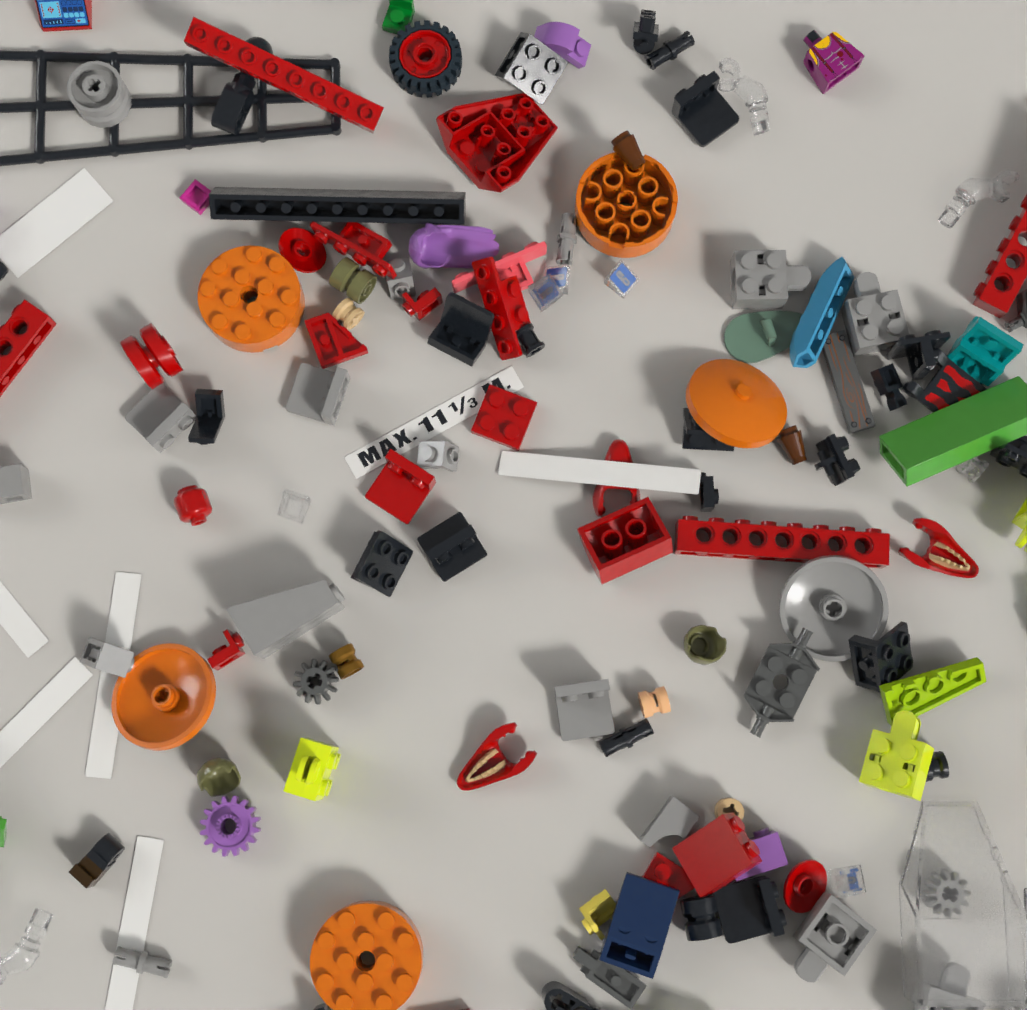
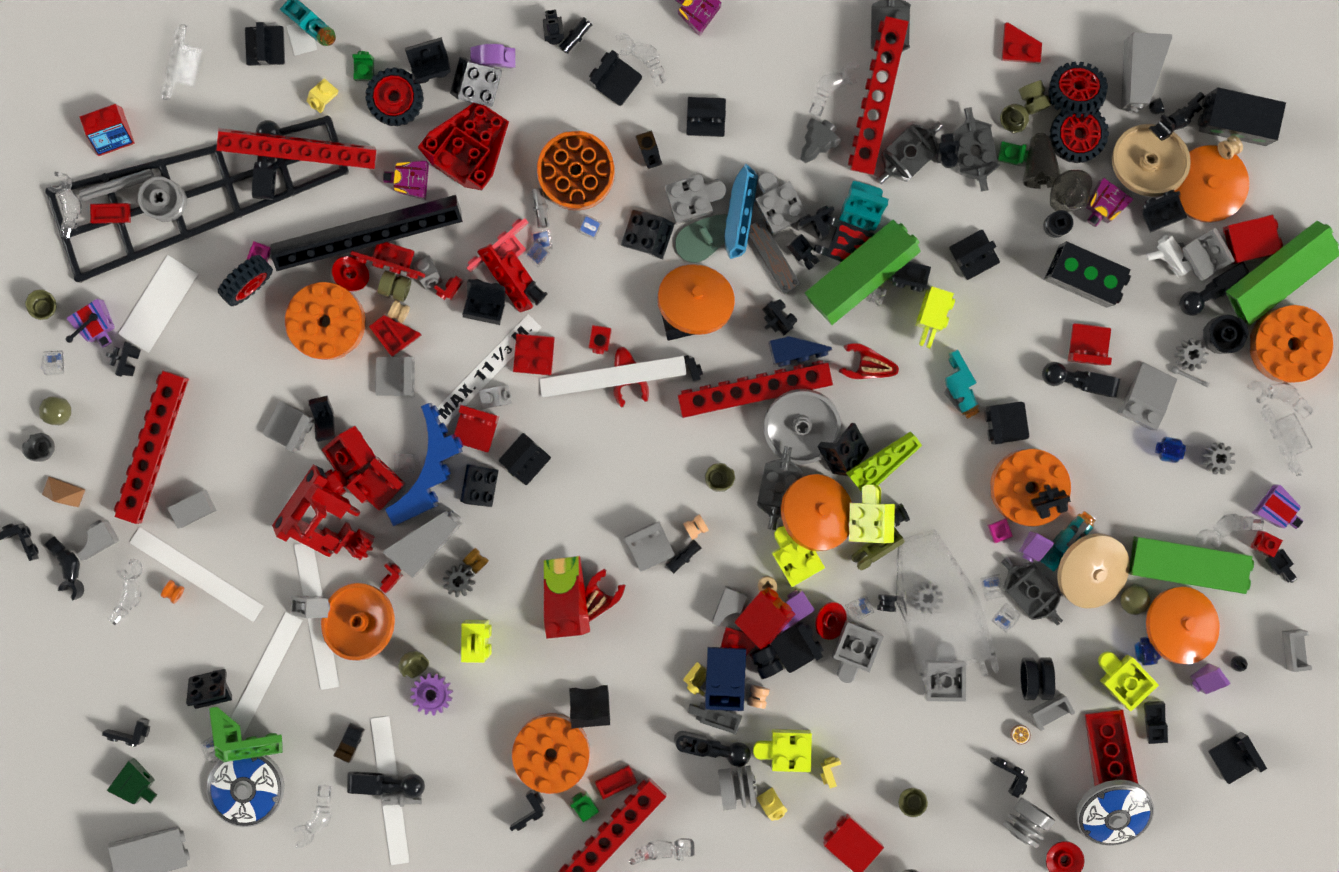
camera: 15 degrees left, 10 degrees up
red wheel [120,323,183,390] -> none
medium lavender hair [409,223,499,269] -> none
red slope [577,497,673,584] -> none
reddish brown cone [611,130,645,171] -> none
reddish brown cone [776,425,807,465] -> none
none -> light grey axle [79,169,154,201]
none -> red tile [90,203,131,224]
none -> black wheel [218,255,273,307]
none -> red container [272,464,375,560]
none -> light yellow bracket [306,78,339,113]
none -> red slope [321,426,376,479]
none -> red bracket [346,473,370,503]
none -> black beam [347,772,425,799]
none -> red bracket [357,457,406,511]
none -> magenta torso [383,161,429,200]
none -> blue arch [385,403,463,526]
none -> black bracket [405,37,451,84]
none -> red slope [544,556,590,639]
none -> black brick [569,685,610,728]
none -> red brick [589,325,612,355]
none -> black bracket [621,210,675,260]
none -> leg [635,130,662,169]
none -> black bracket [686,97,726,137]
none -> light nougat wheel [747,685,770,709]
none -> dark blue slope [768,336,832,367]
none -> neon yellow brick [771,526,825,587]
none -> orange dish [781,474,852,551]
none -> dark grey rock [800,118,842,163]
none -> olive hinge [851,527,905,571]
none -> black wheel [877,594,897,612]

